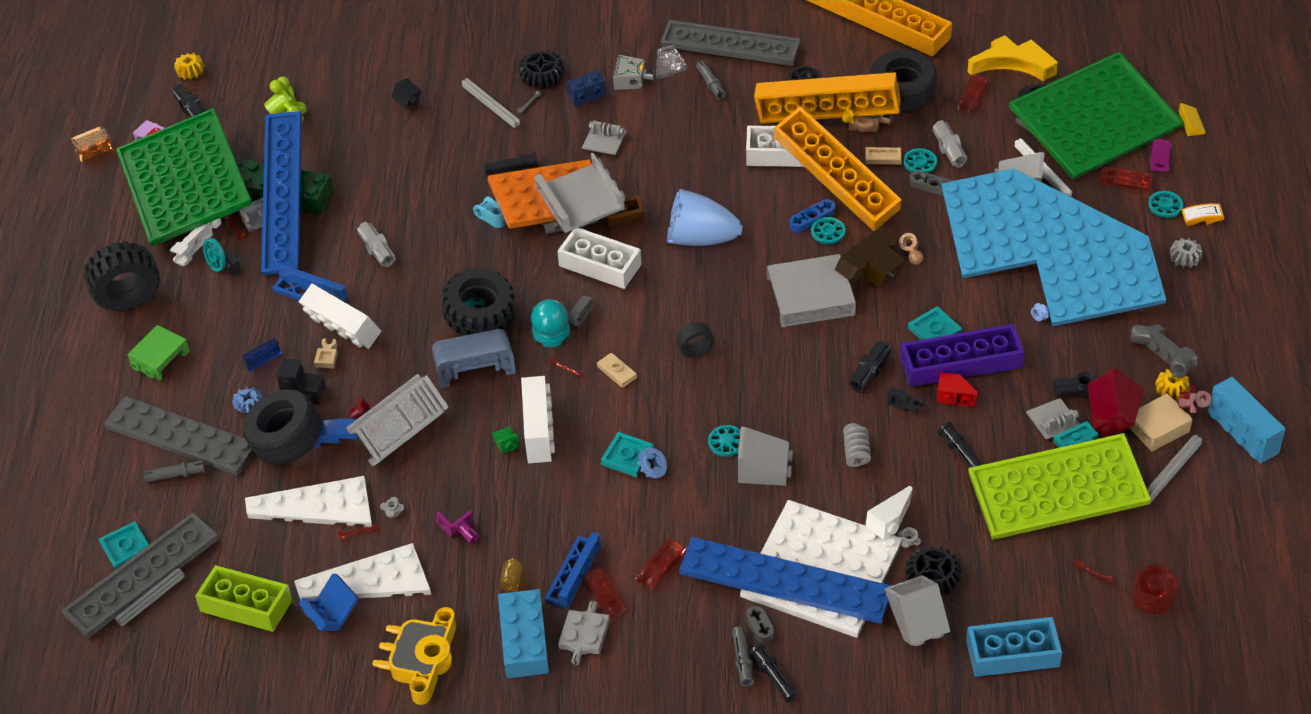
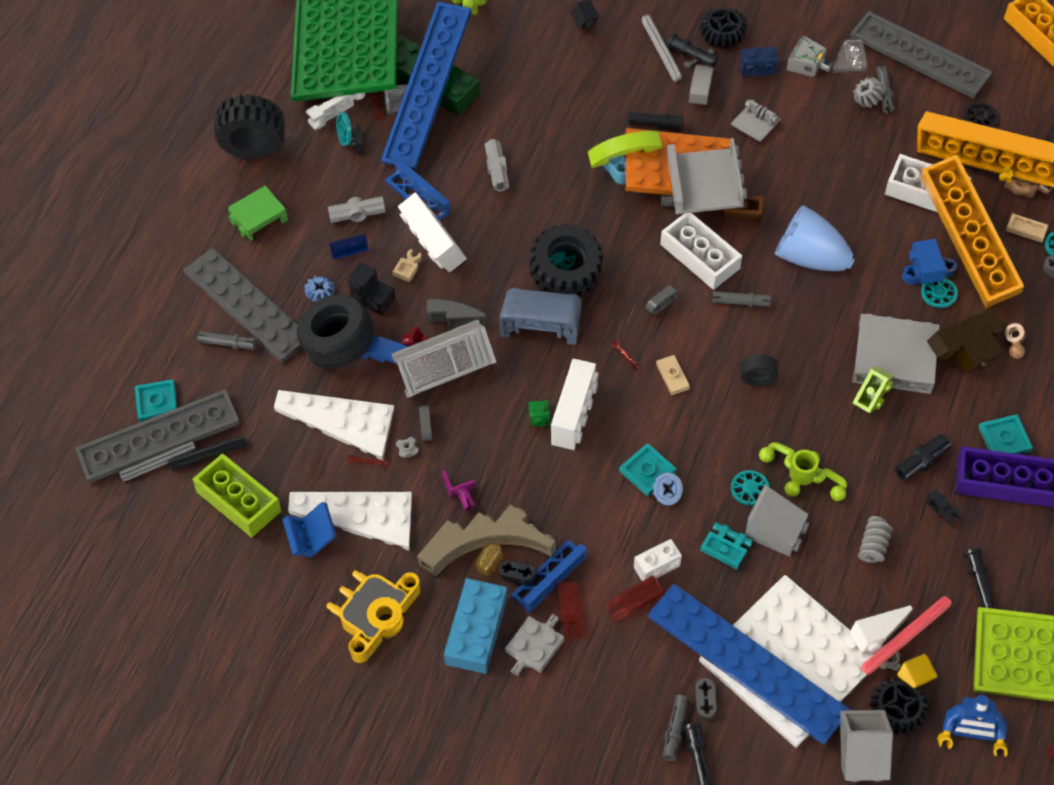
camera: 20 degrees right, 10 degrees up
teal tile [531,299,570,347] -> none
red slope [937,372,977,407] -> none
none -> black axle [168,436,246,470]
none -> light grey piece [328,196,385,223]
none -> dark tan arch [417,505,556,576]
none -> dark grey beam [419,405,432,441]
none -> dark grey slope [427,299,486,328]
none -> black beam [498,560,538,586]
none -> lime slope [588,131,663,168]
none -> white brick [634,539,682,584]
none -> black pin [667,33,718,67]
none -> light grey slope [689,65,714,105]
none -> teal plate [700,522,753,569]
none -> dark grey pin [712,291,771,307]
none -> lime wheel [759,442,847,501]
none -> light grey gear [853,77,885,108]
none -> lime brick [853,366,894,413]
none -> coral axle [861,596,952,675]
none -> yellow slope [898,654,937,688]
none -> blue brick [909,239,947,284]
none -> blue torso [938,695,1007,757]

